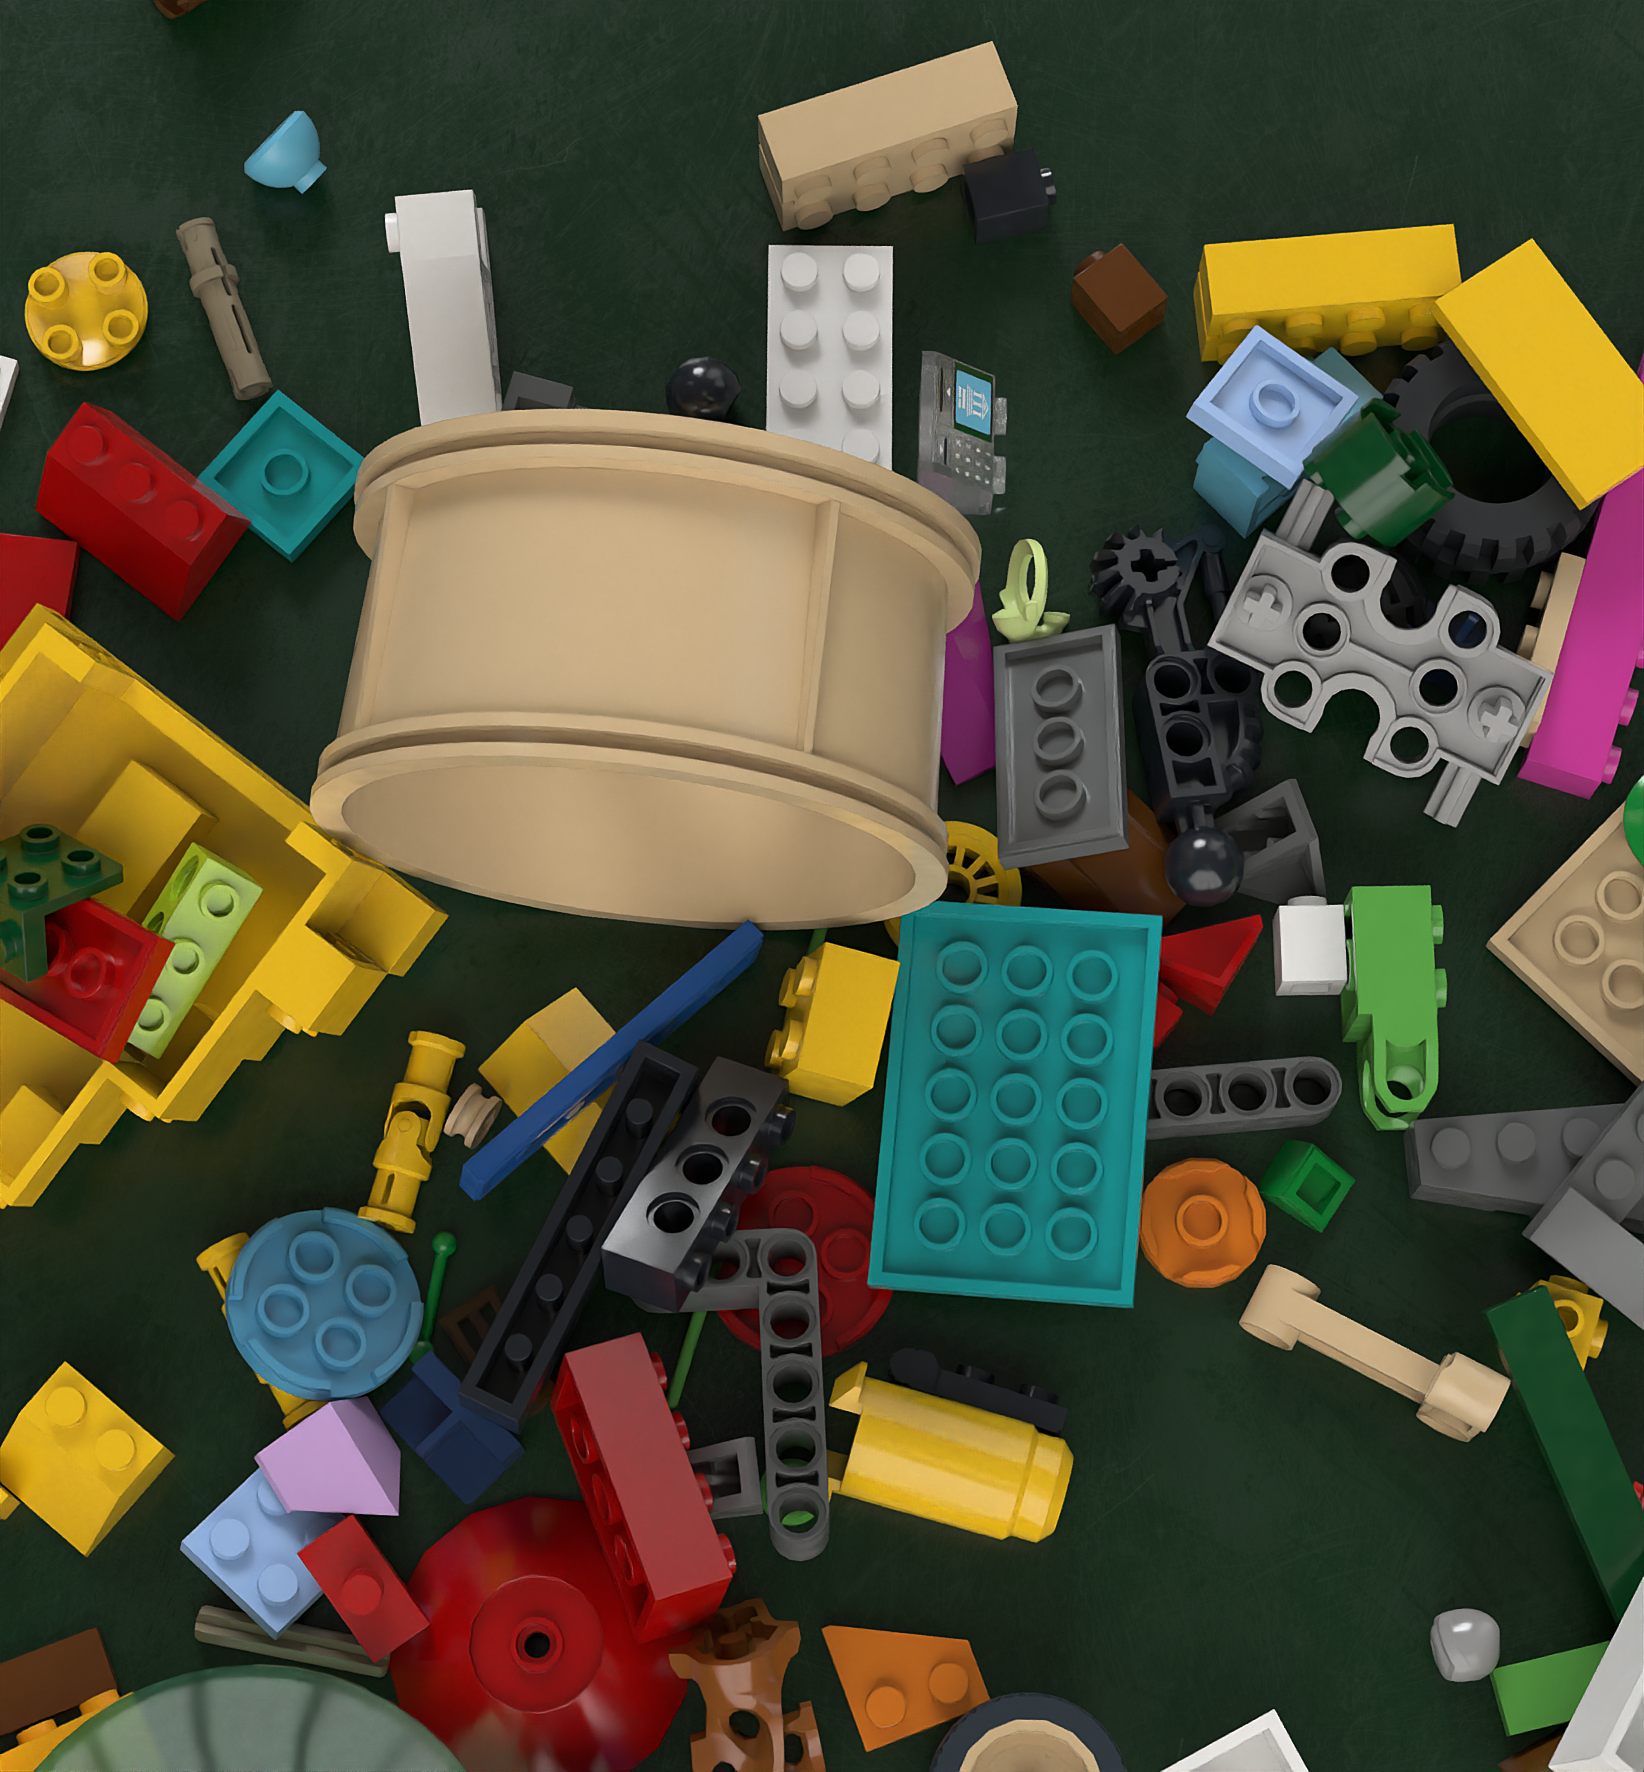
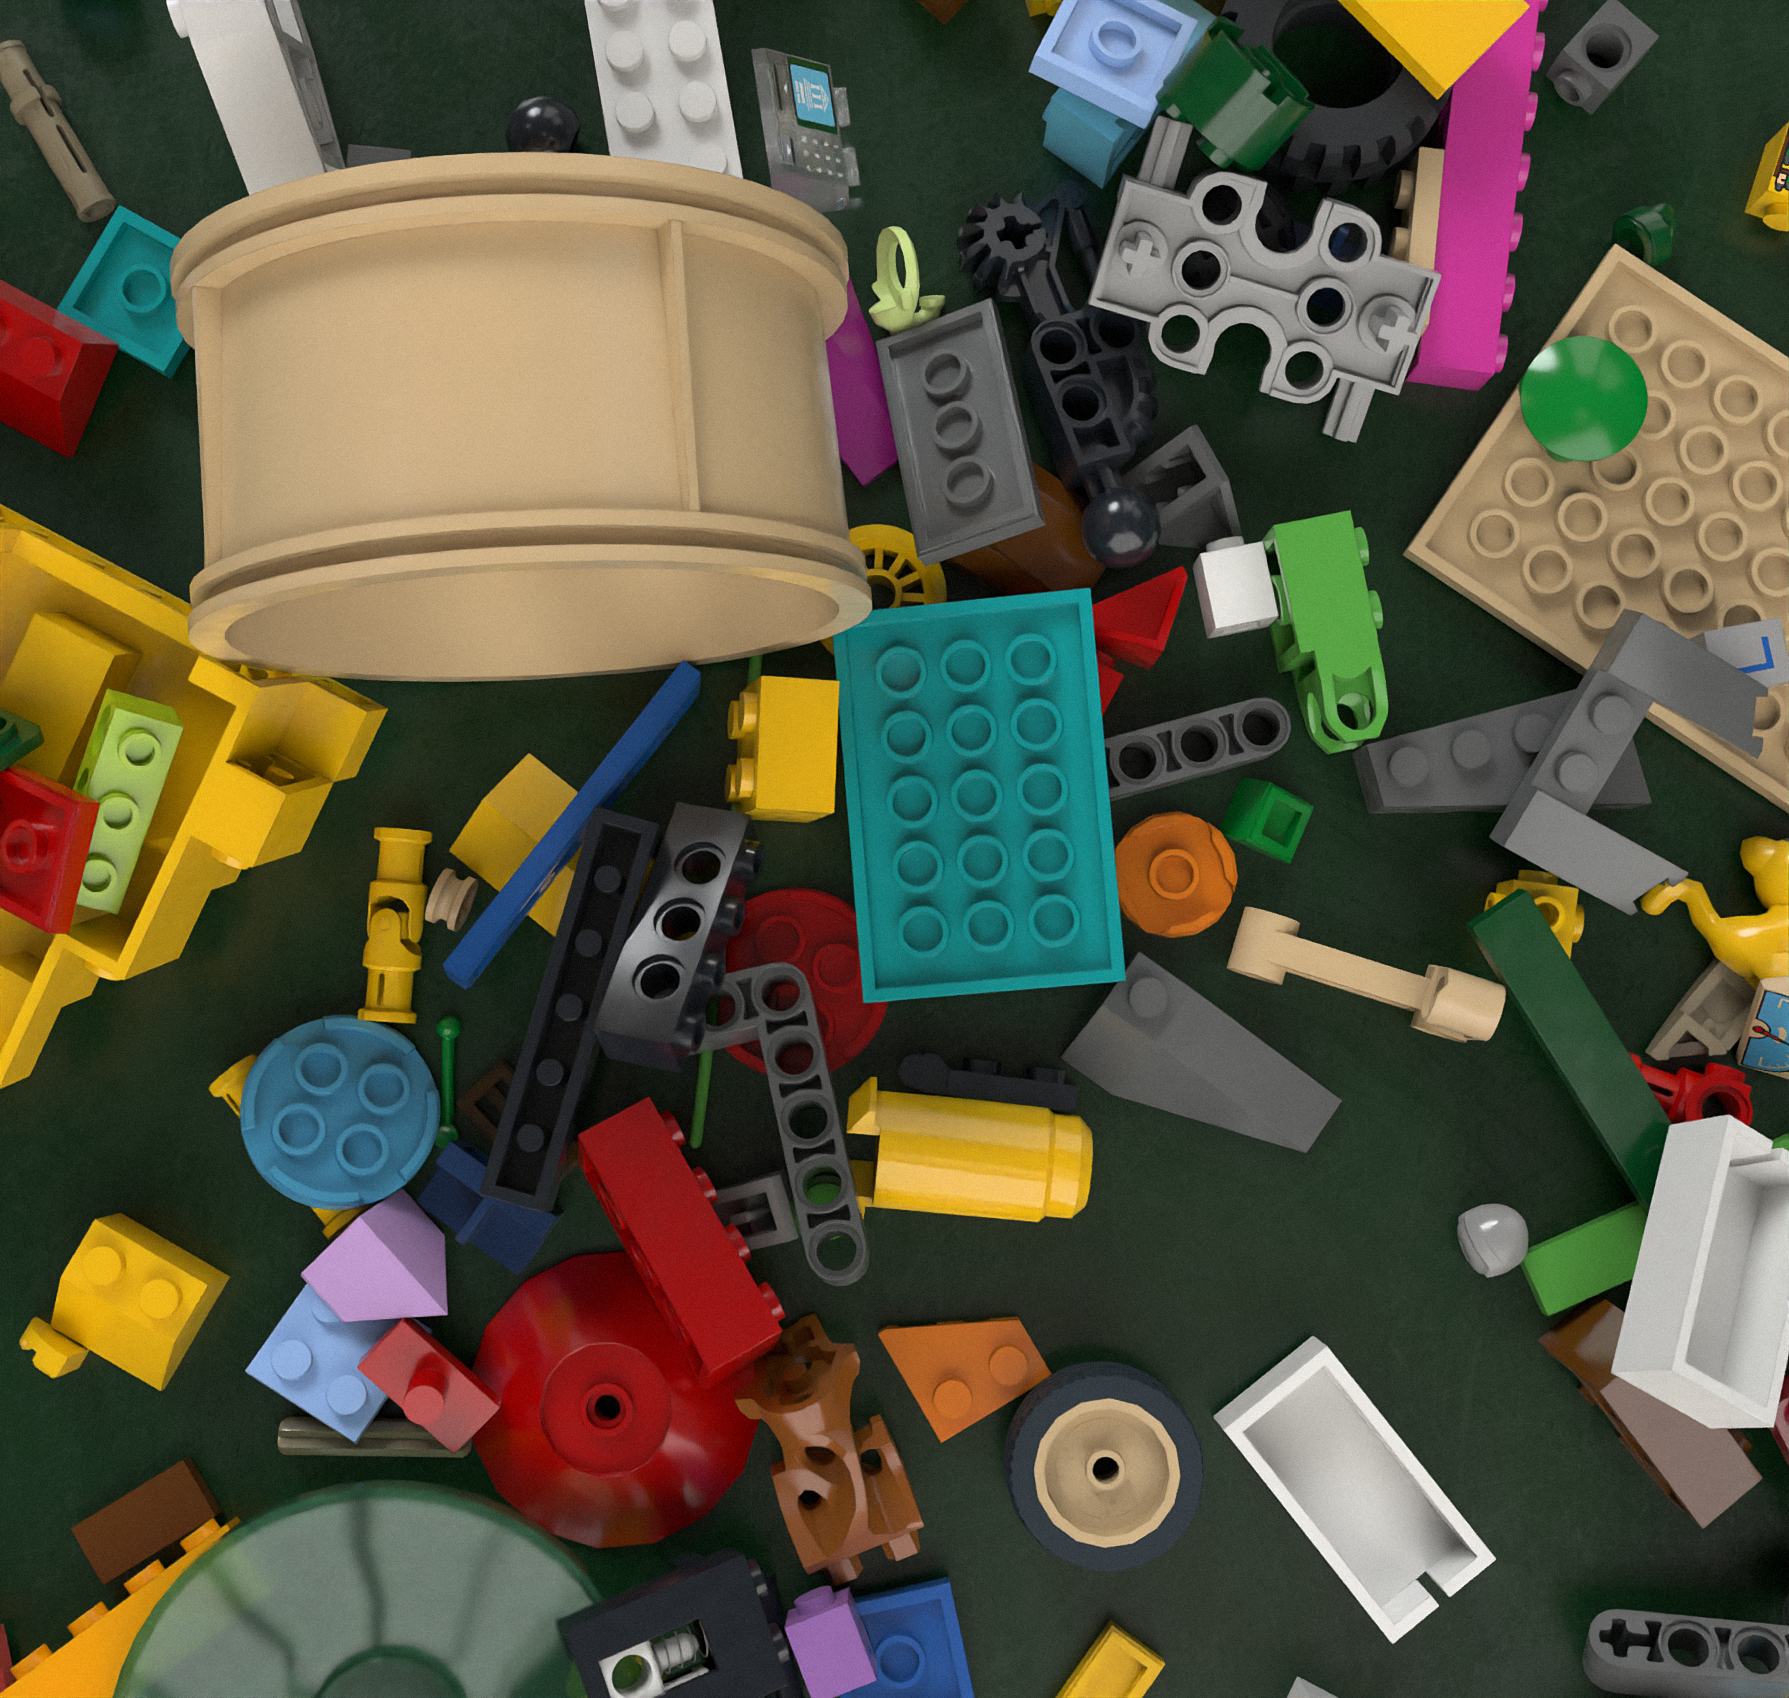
camera: 10 degrees left, 10 degrees up
none -> dark grey wedge [1059,952,1342,1153]

